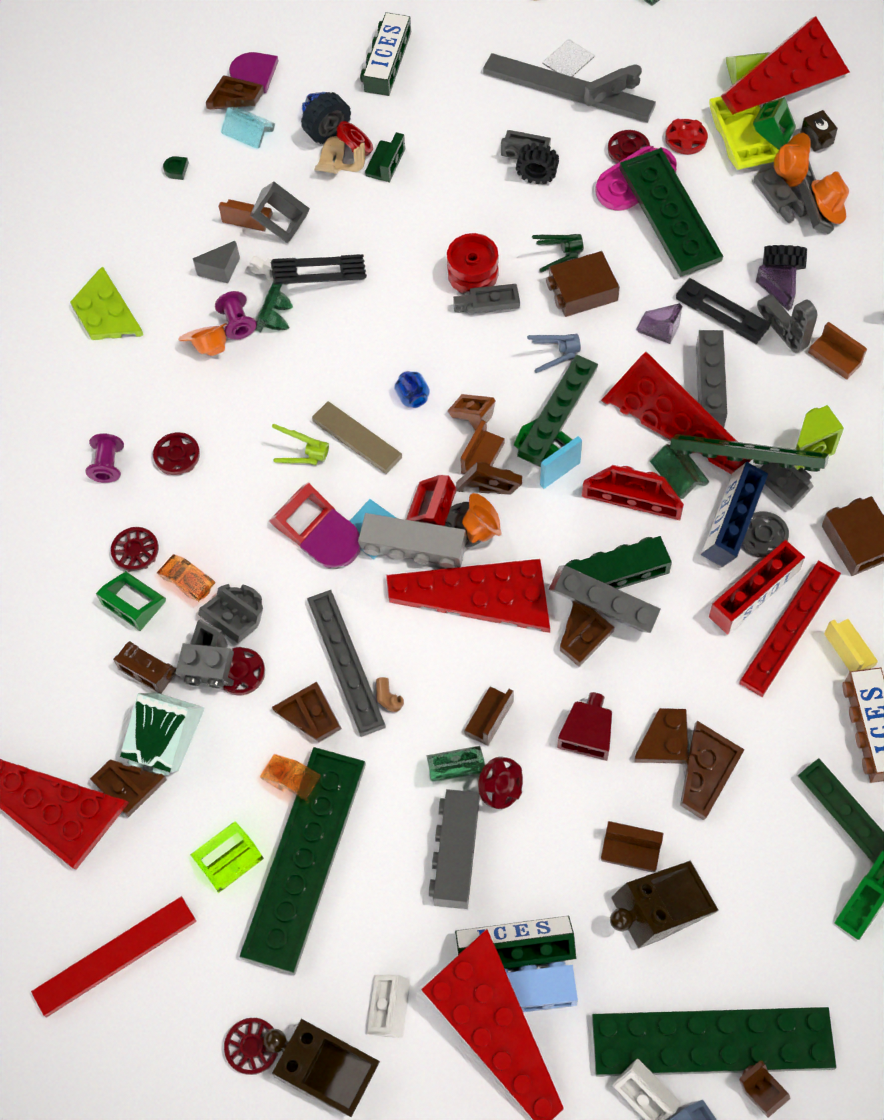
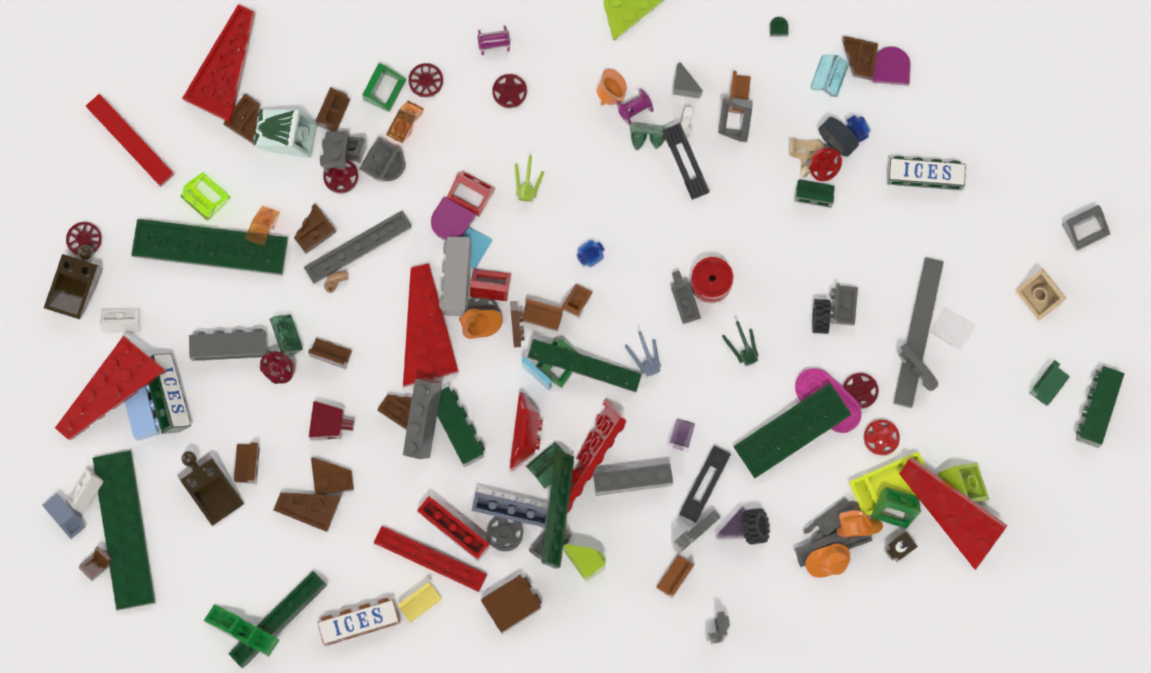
camera: 75 degrees right, 15 degrees up
dark tan tile [312,401,402,474] -> none
reddish brown brick [546,251,620,317] -> none

